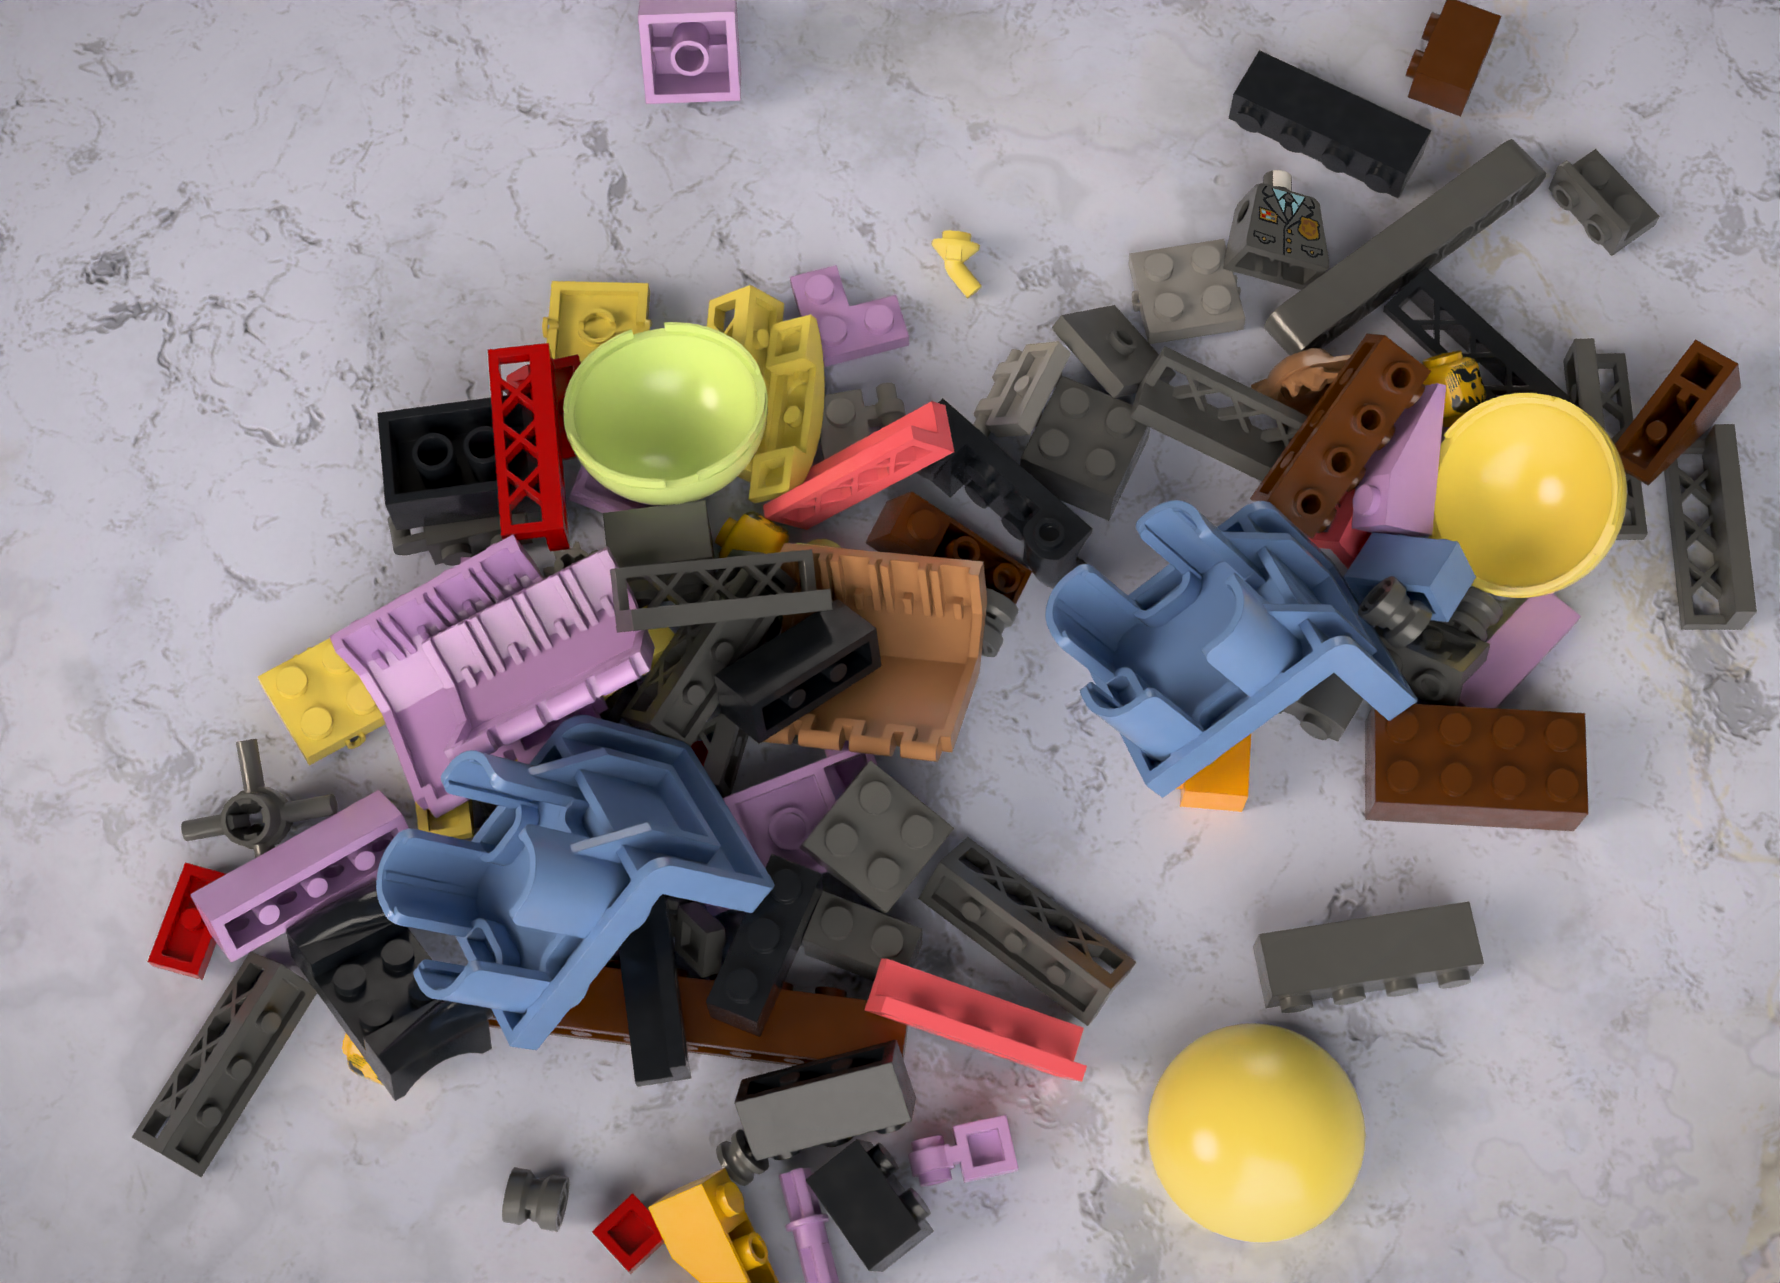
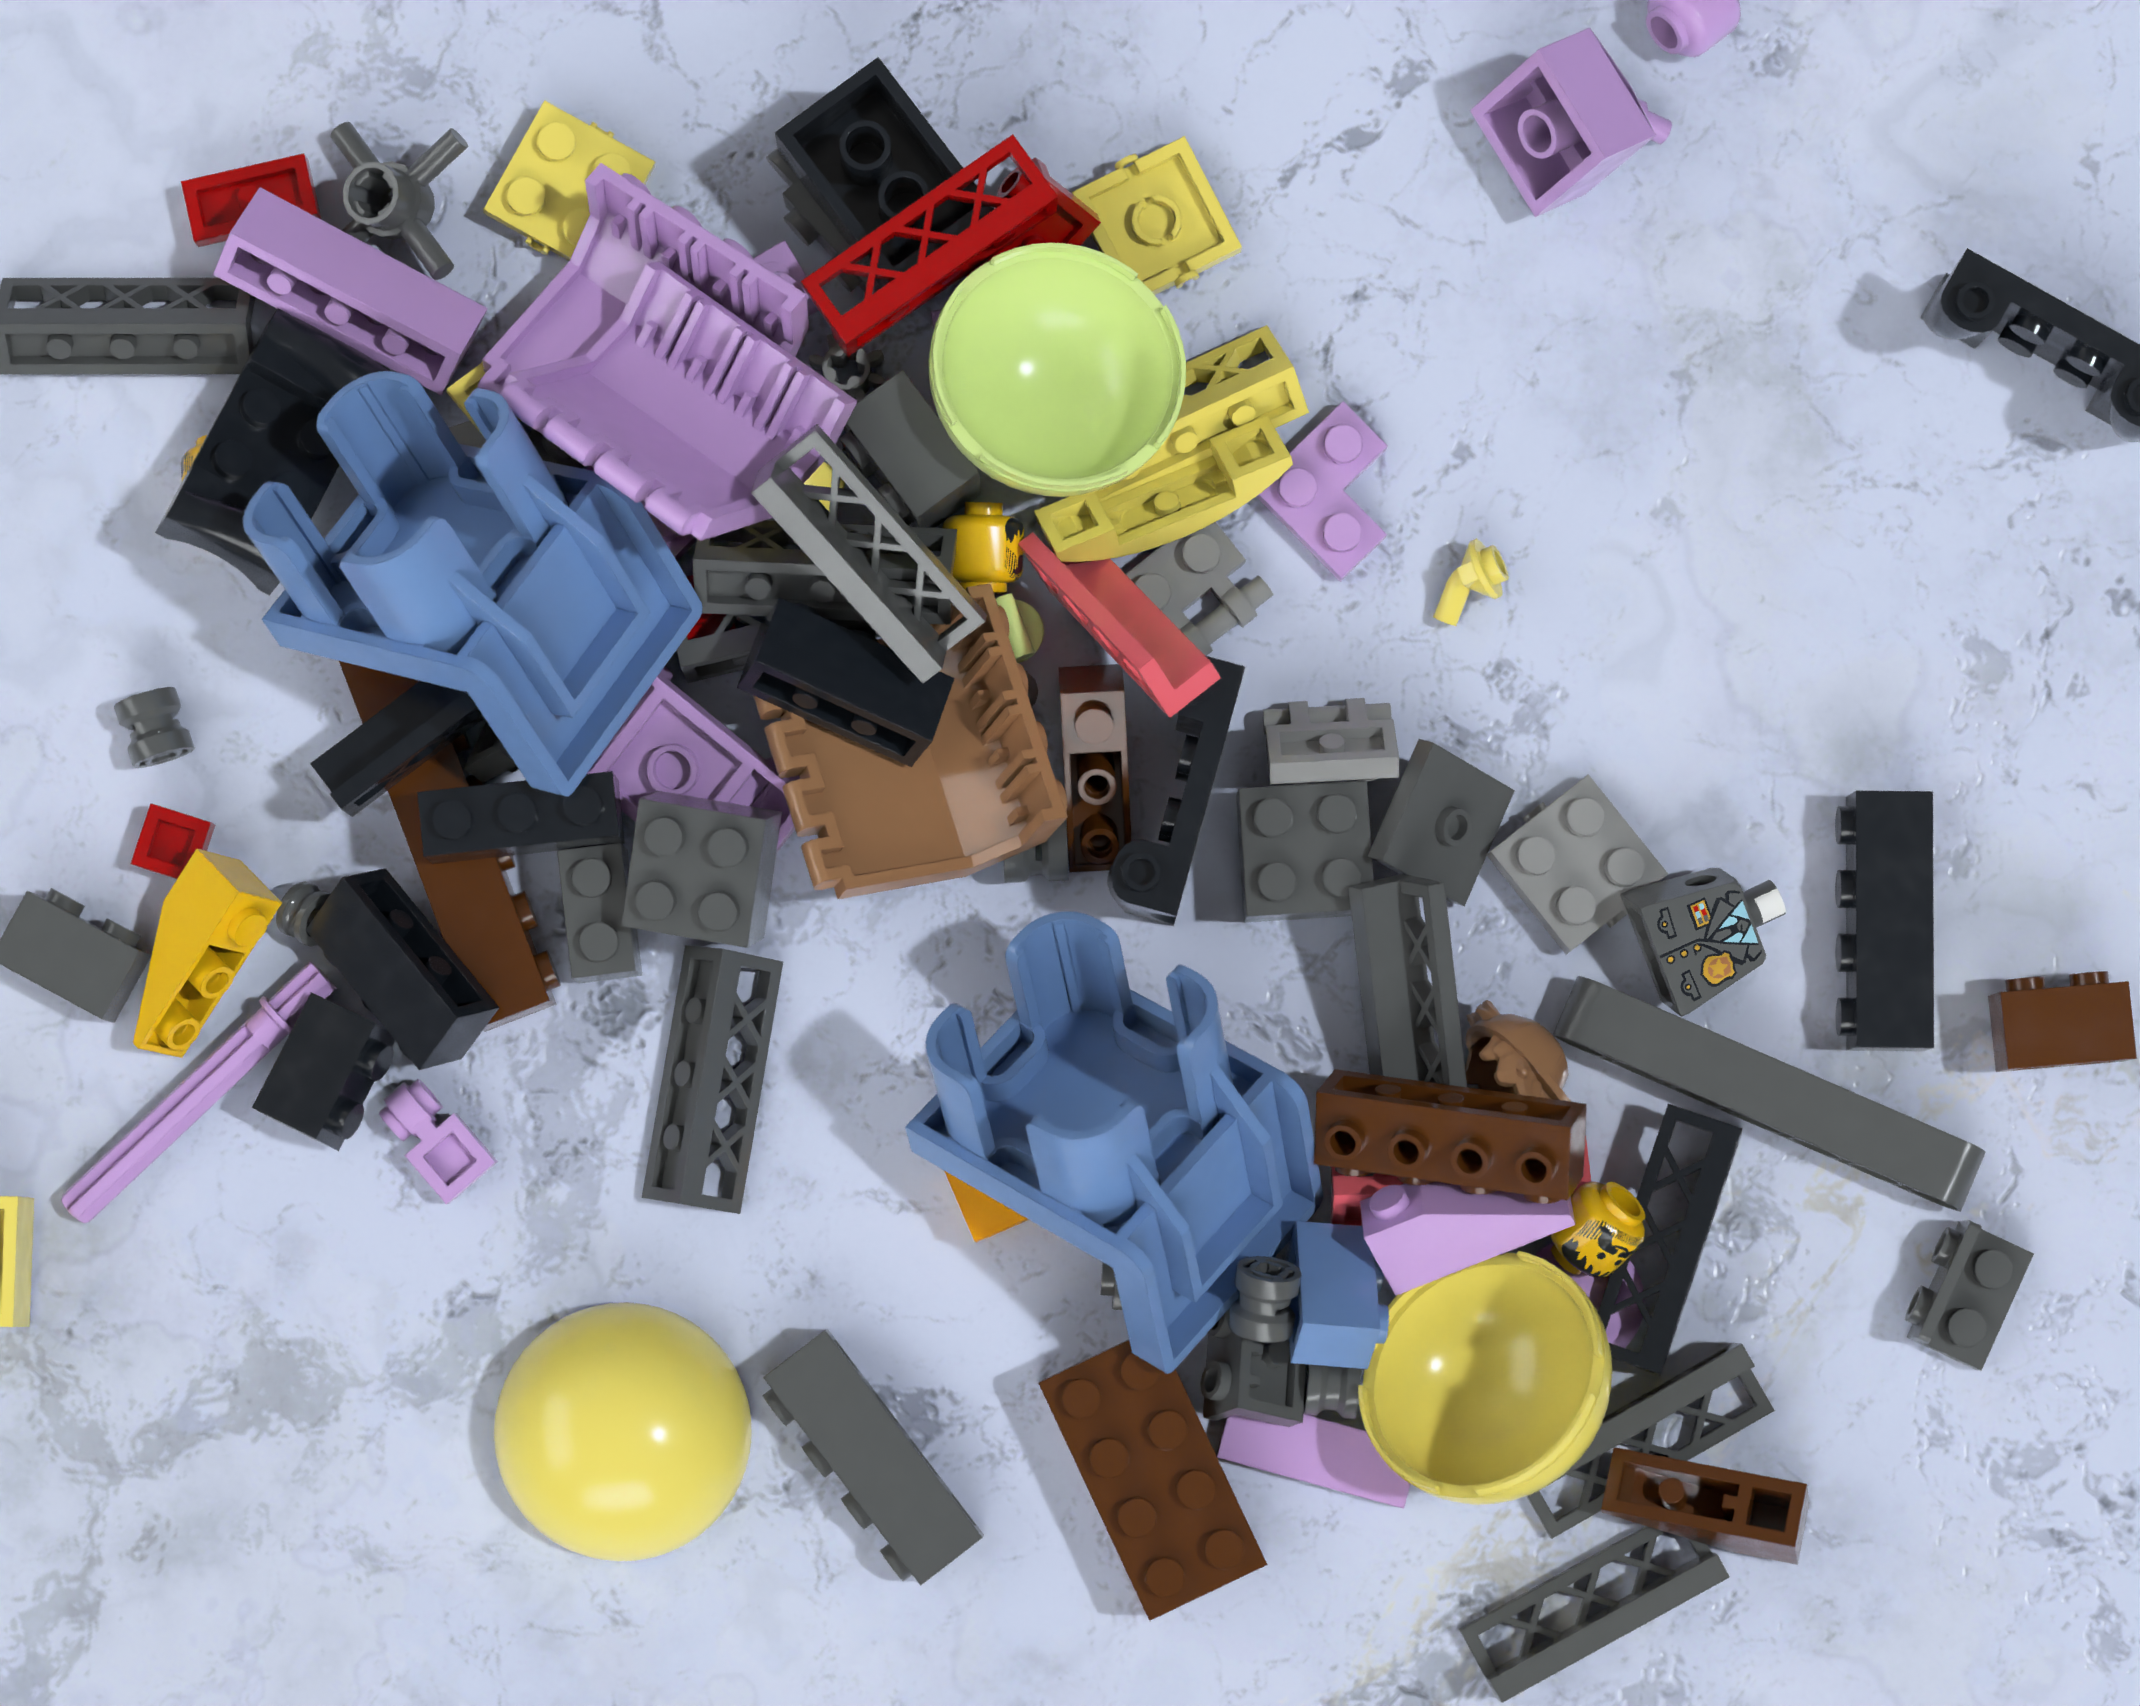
camera: 60 degrees right, 15 degrees up
coral fence [865,958,1087,1082] -> none

